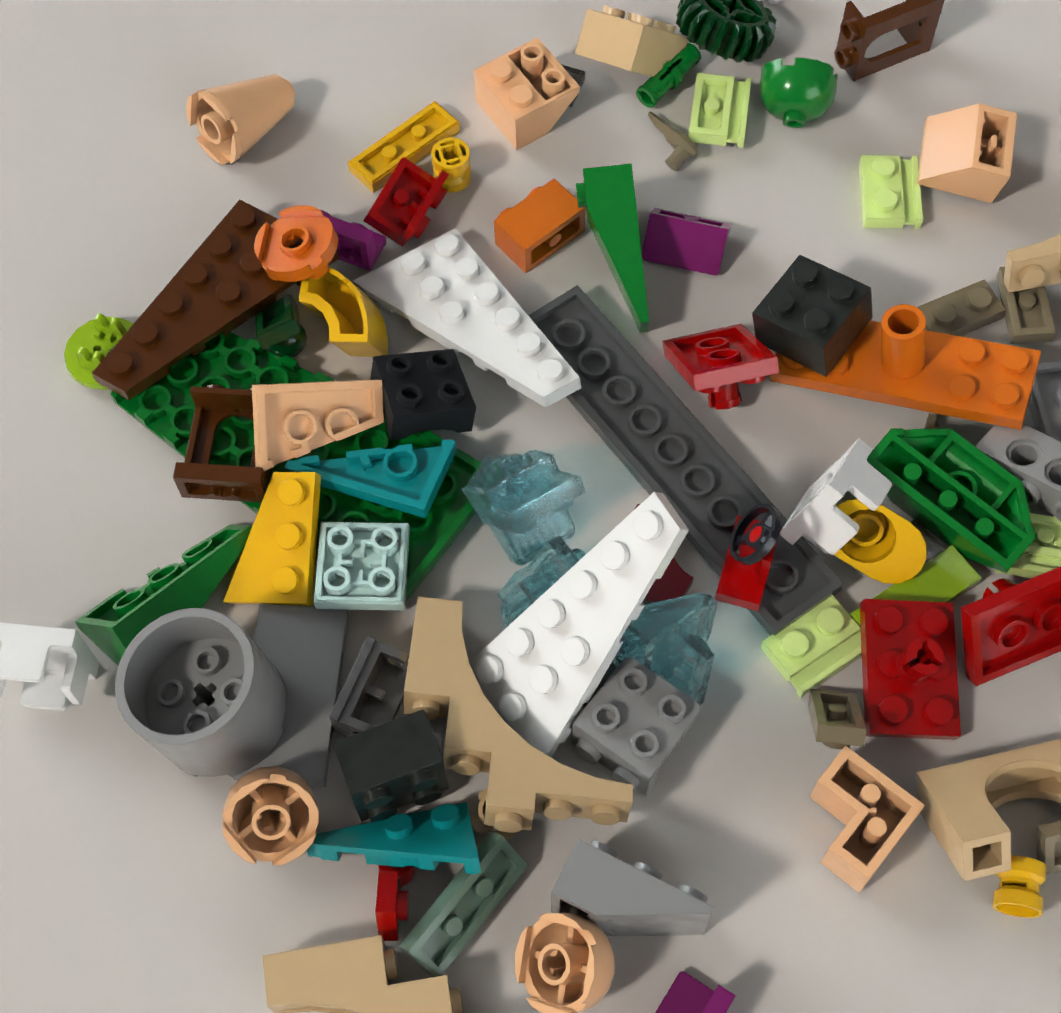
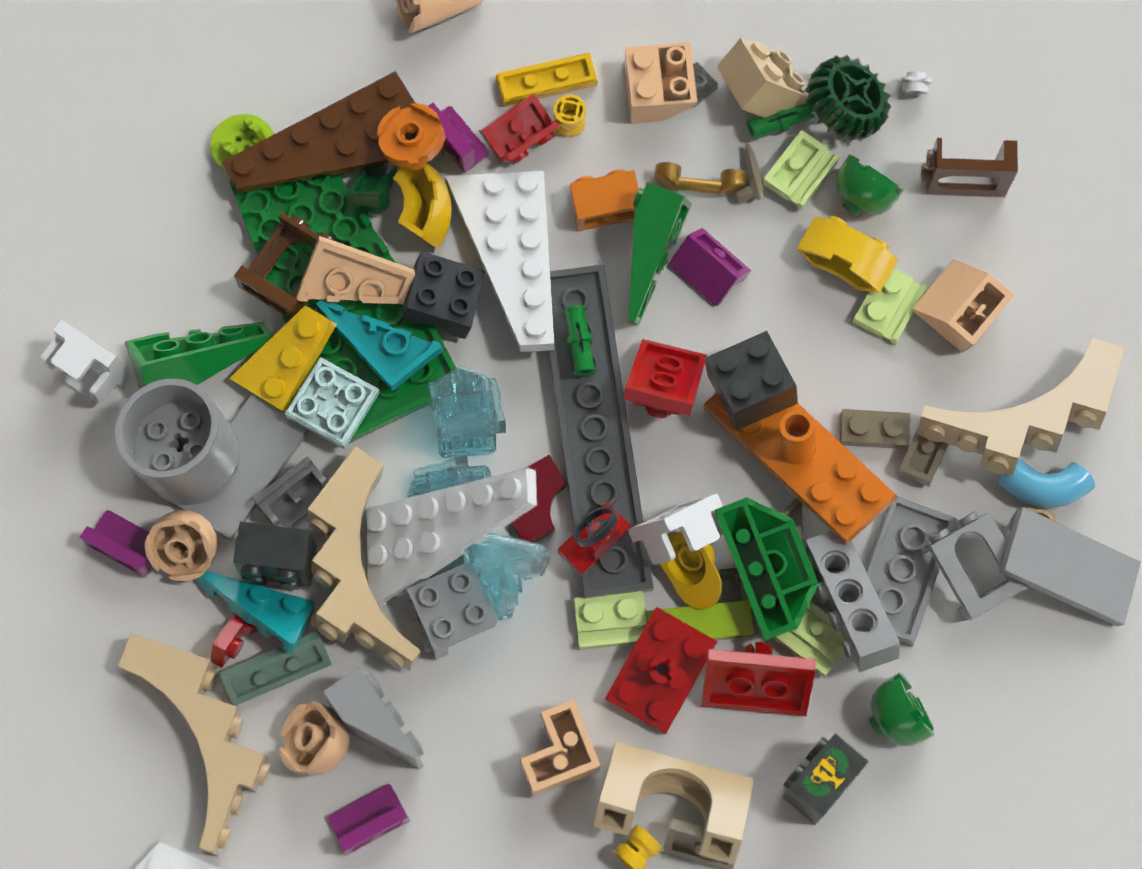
camera: 25 degrees right, 10 degrees up
dark tan plate [808,689,866,749] -> none
none -> magenta panel [79,510,152,578]
none -> green pin [564,305,596,376]
none -> pearl gold bar [654,162,747,196]
none -> yellow brick [796,216,898,293]

